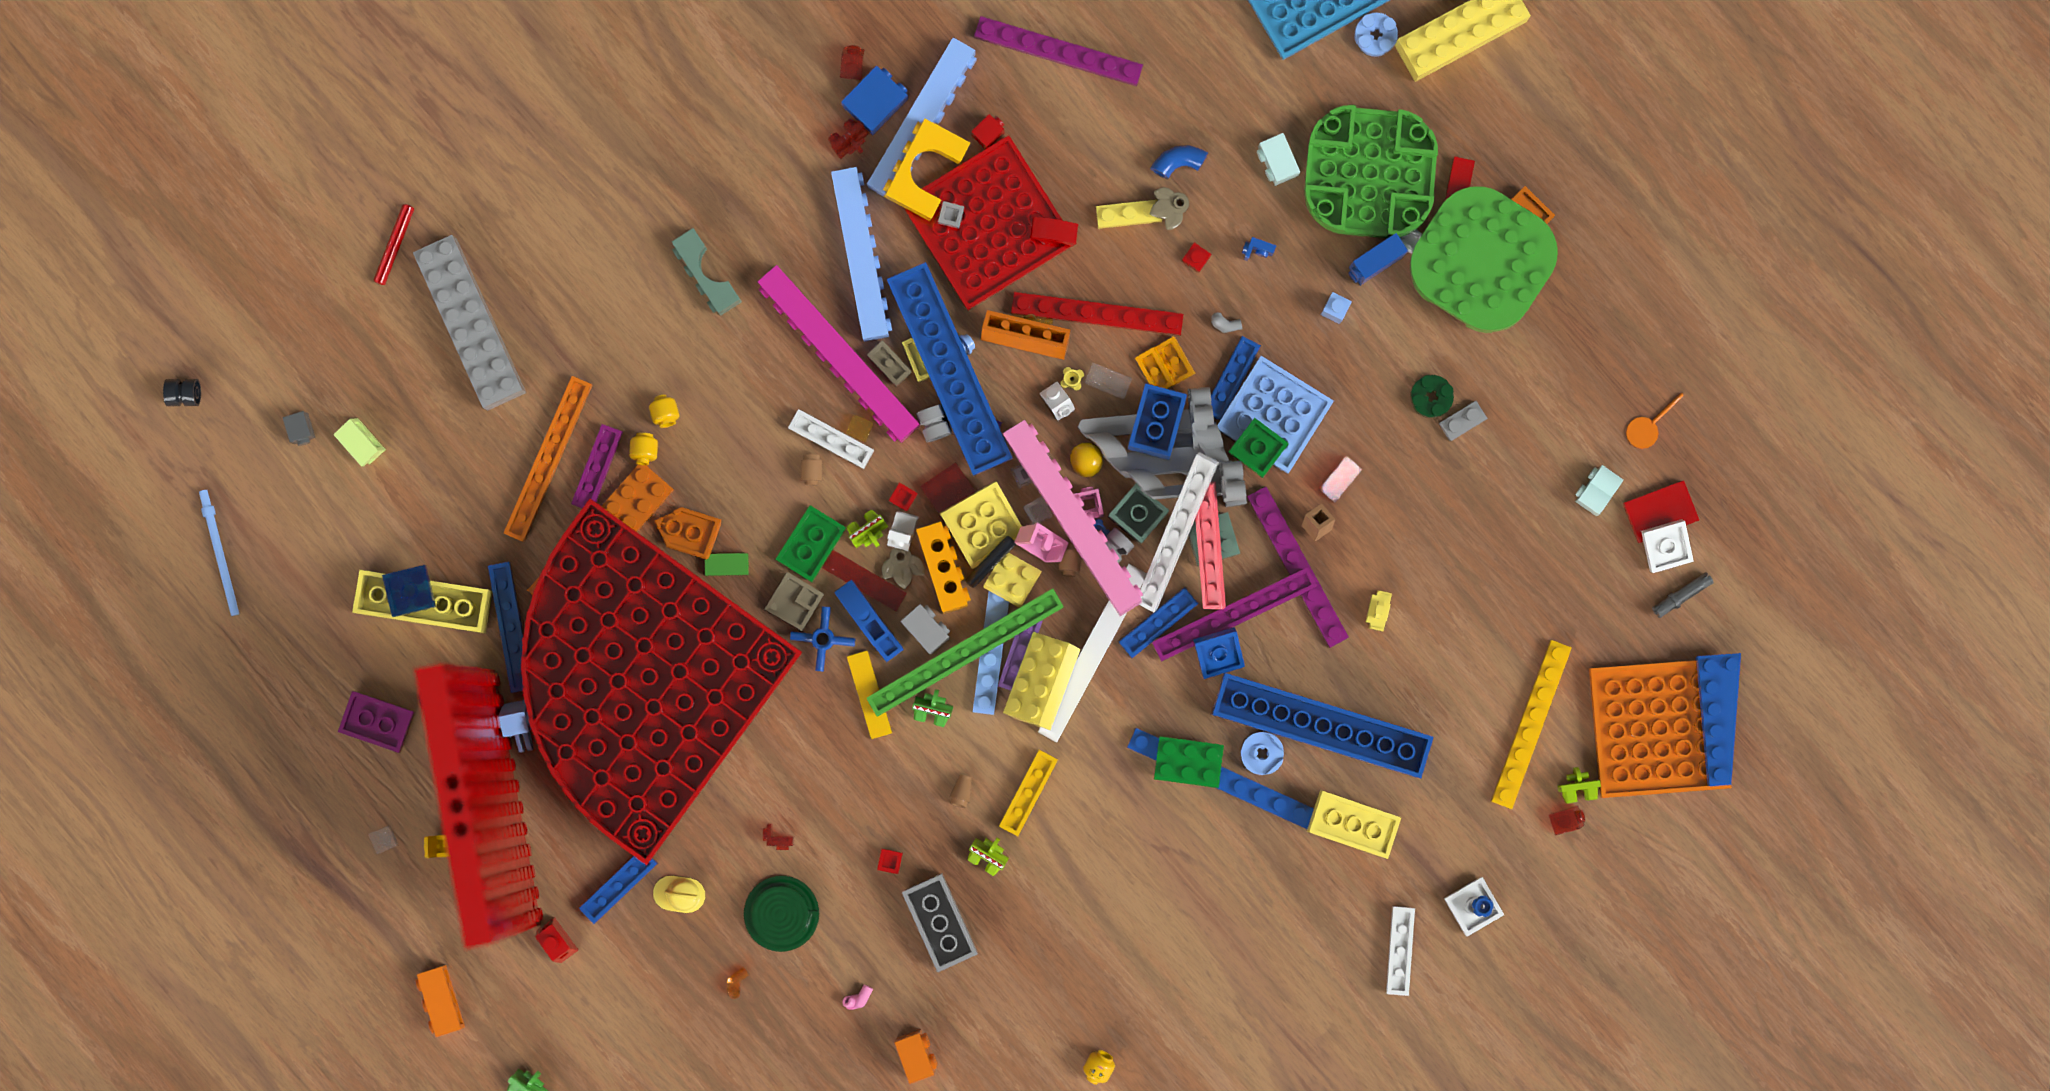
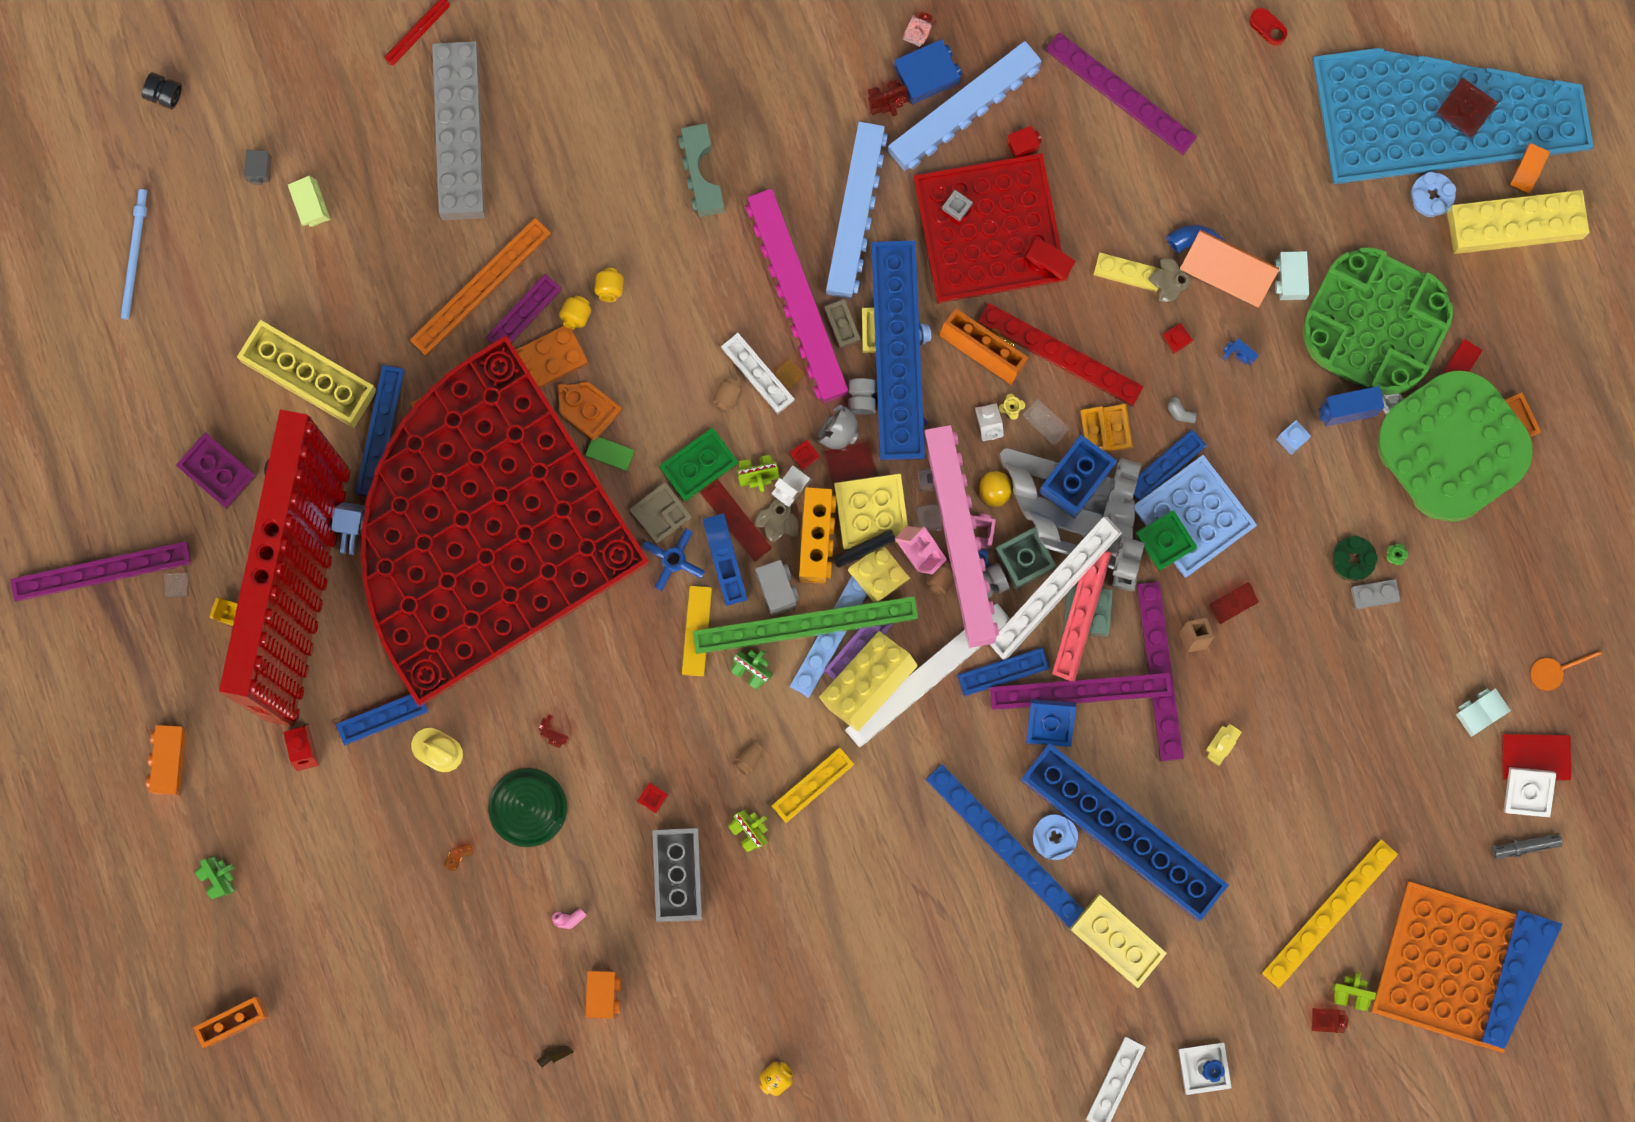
camera: 20 degrees right, 5 degrees down
clear blue plate [382,565,436,618] -> none
yellow arch [883,119,970,221] -> none
green plate [1154,736,1224,788] -> none
none -> magenta plate [10,541,192,602]
none -> light grey cylinder [817,404,859,449]
none -> tile [1180,229,1279,308]
none -> bright green plate [1387,543,1408,565]

